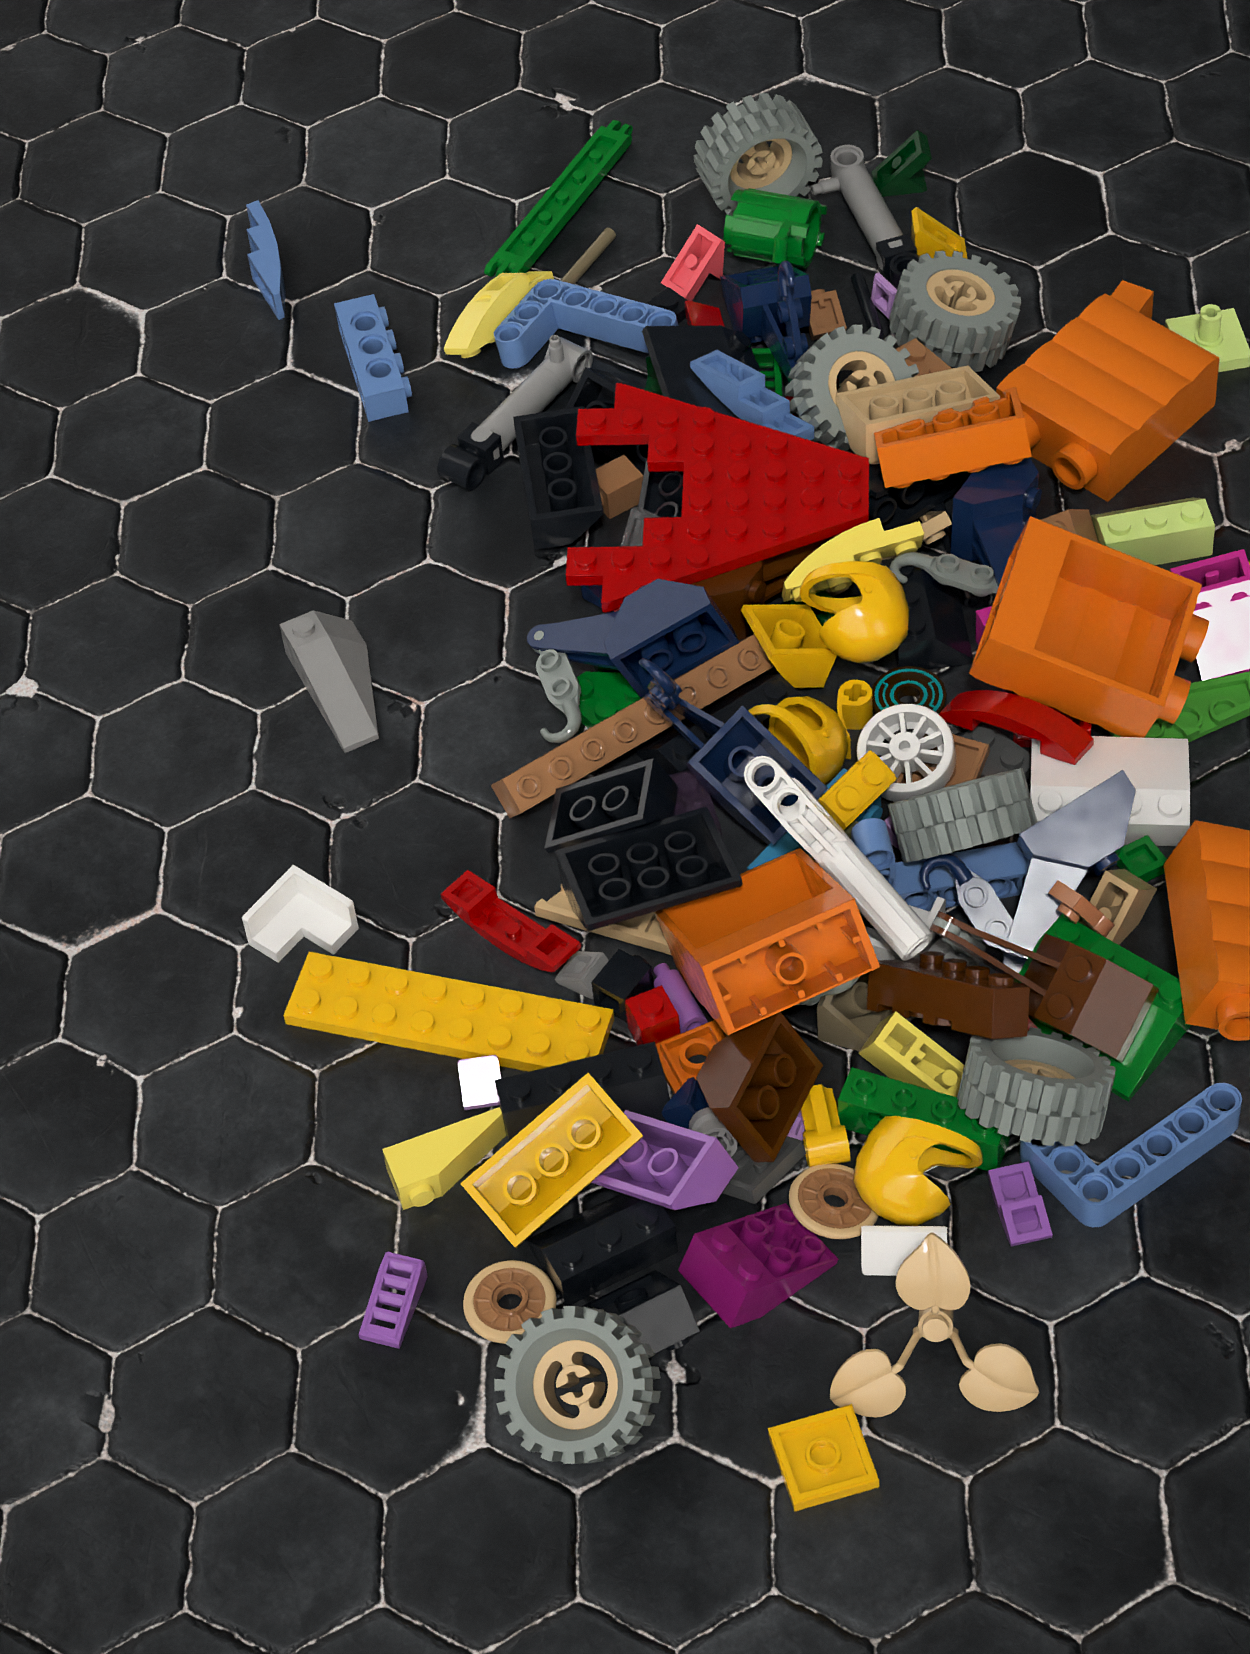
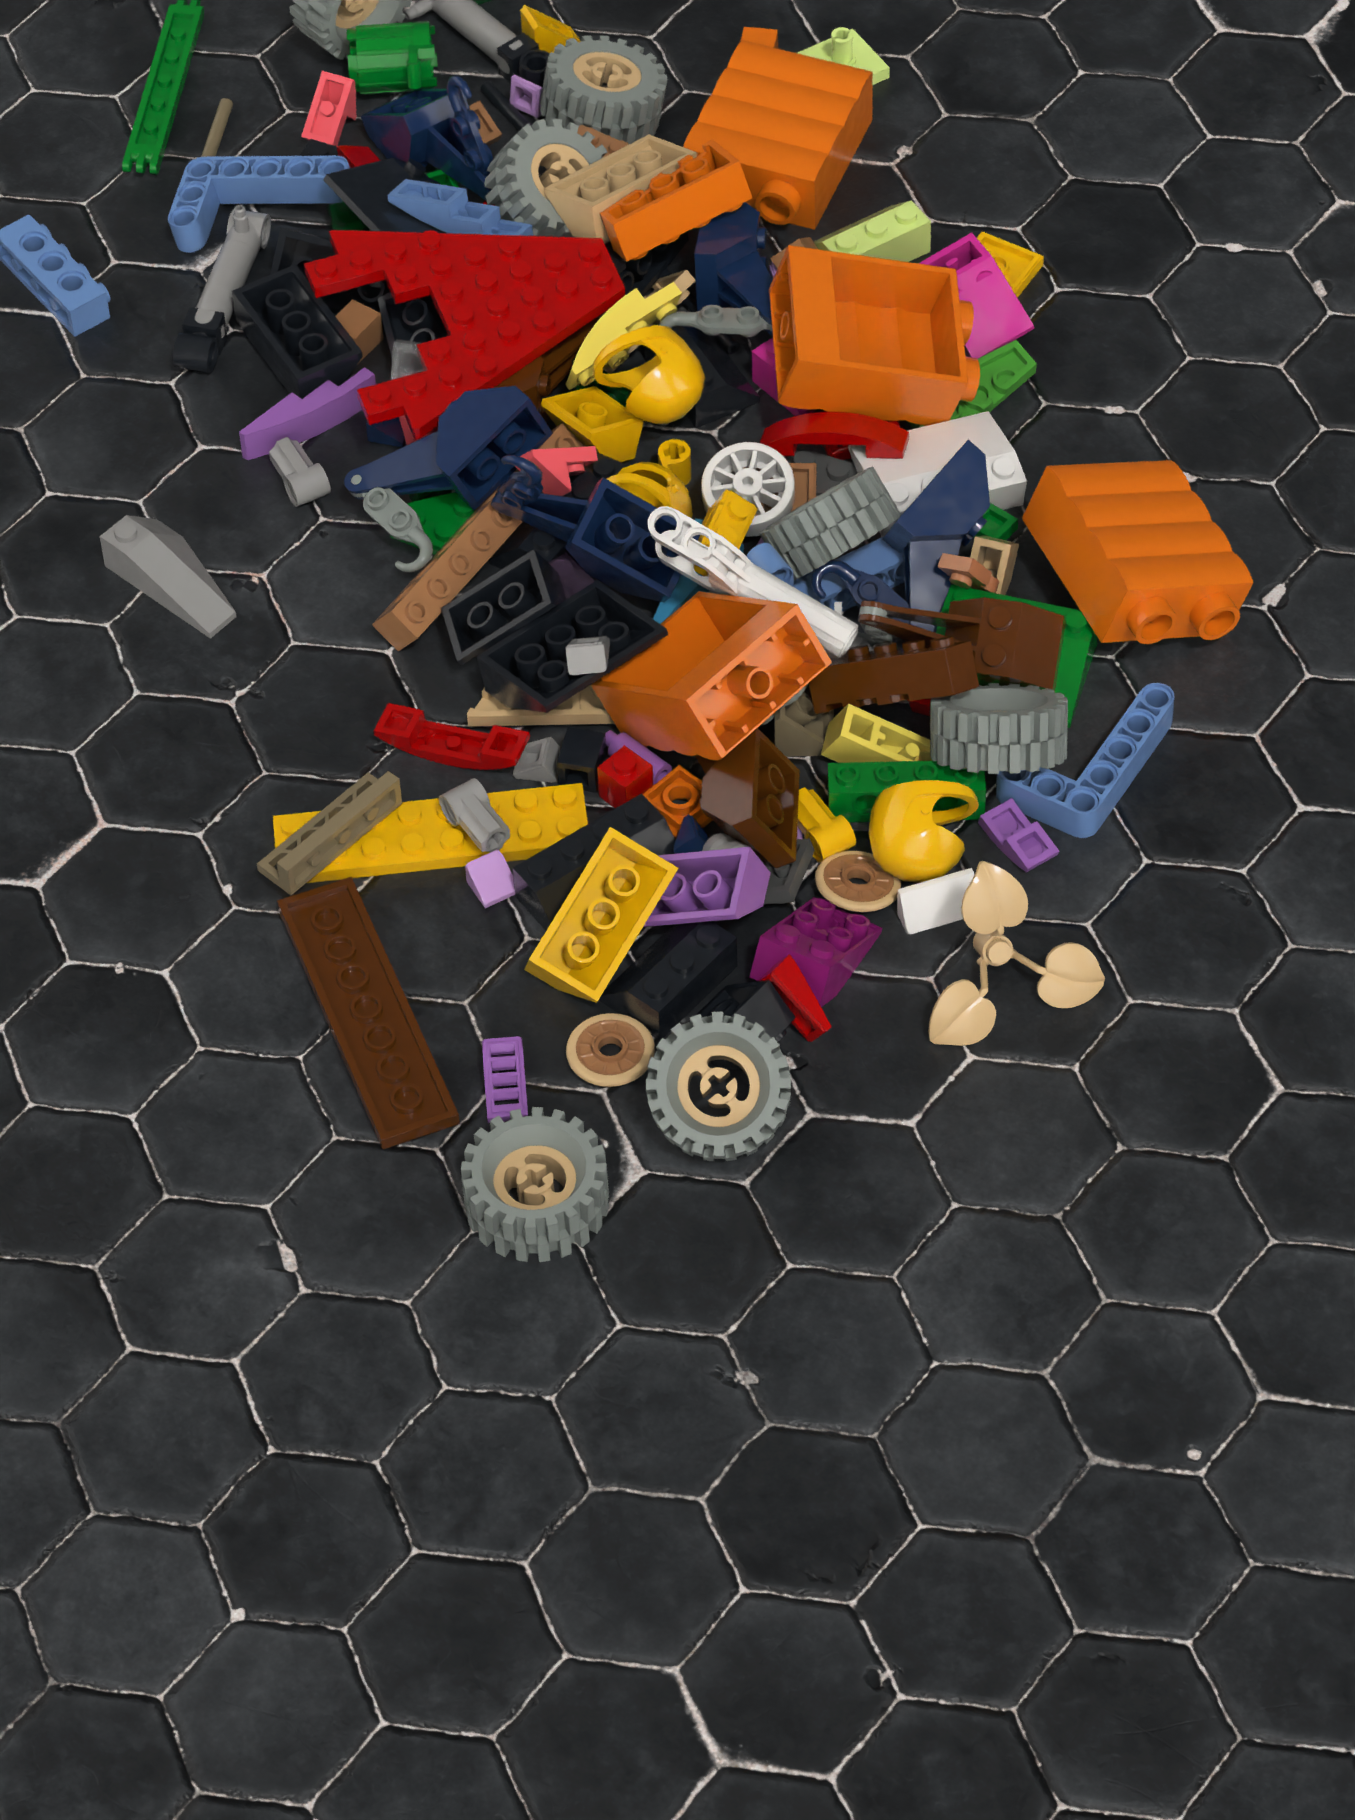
camera: 25 degrees left, 0 degrees up
white panel [242,865,359,963] -> none
light yellow slope [382,1107,506,1210] -> none
light yellow slope [444,271,554,358] -> none
yellow tile [768,1404,879,1512] -> none
dark brown tile [872,666,947,715] -> none
none -> medium lavender slope [239,367,376,461]
none -> dark tan fence [257,771,402,895]
none -> light grey piece [269,437,331,507]
none -> reddish brown plate [277,877,460,1149]
none -> light grey piece [439,778,510,852]
none -> light grey wheel [461,1107,609,1262]
none -> coral slope [515,446,598,496]
none -> light grey slope [565,636,610,675]
none -> red slope [759,954,832,1043]

